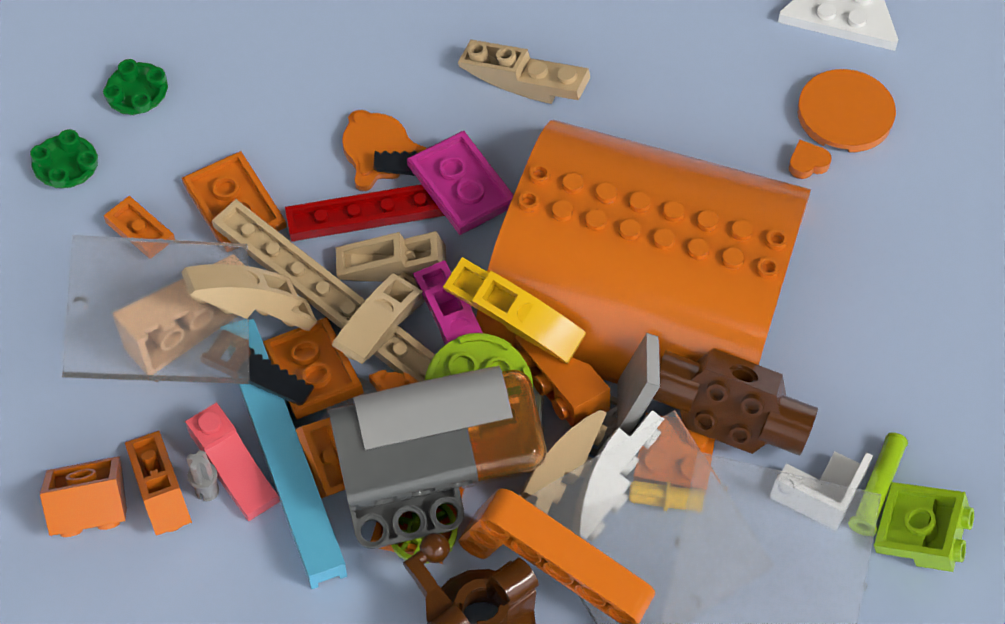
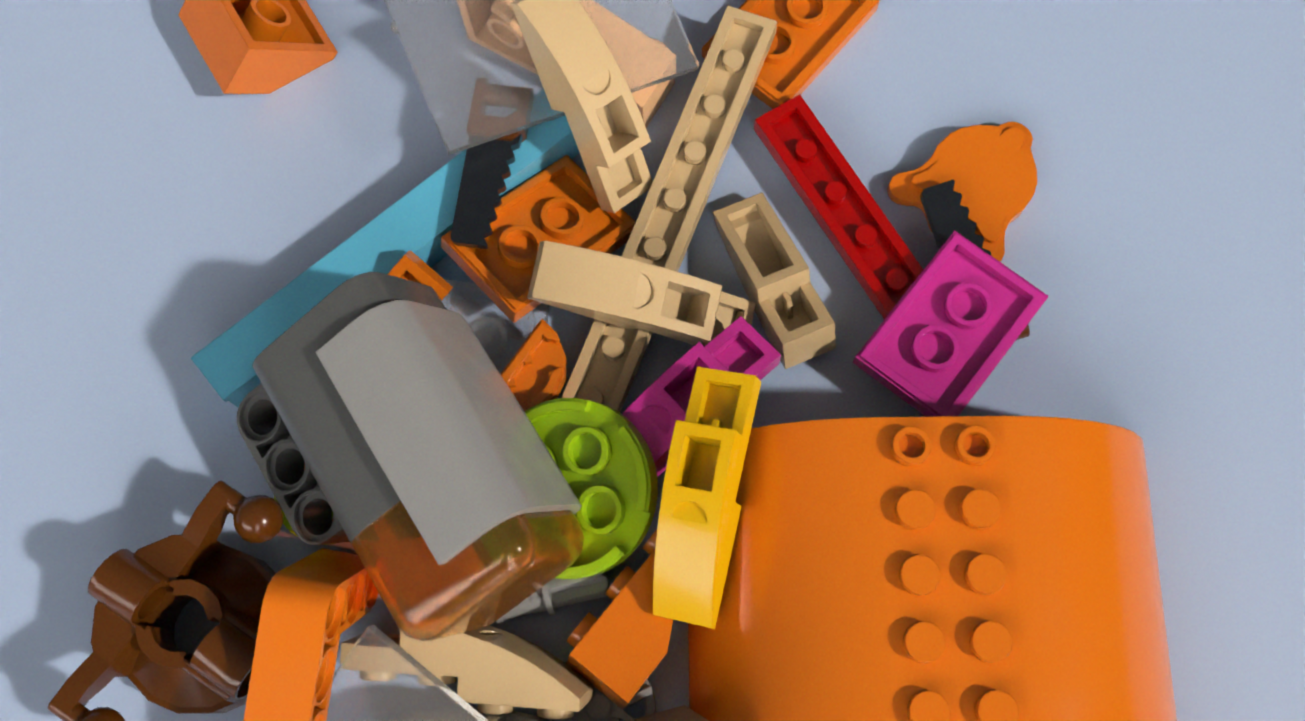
camera: 75 degrees right, 15 degrees up
orange slope [125,431,192,536] -> none
coral slope [185,402,280,521] -> none
light grey axle [186,450,219,502] -> none
tan slope [458,39,590,104] -> none

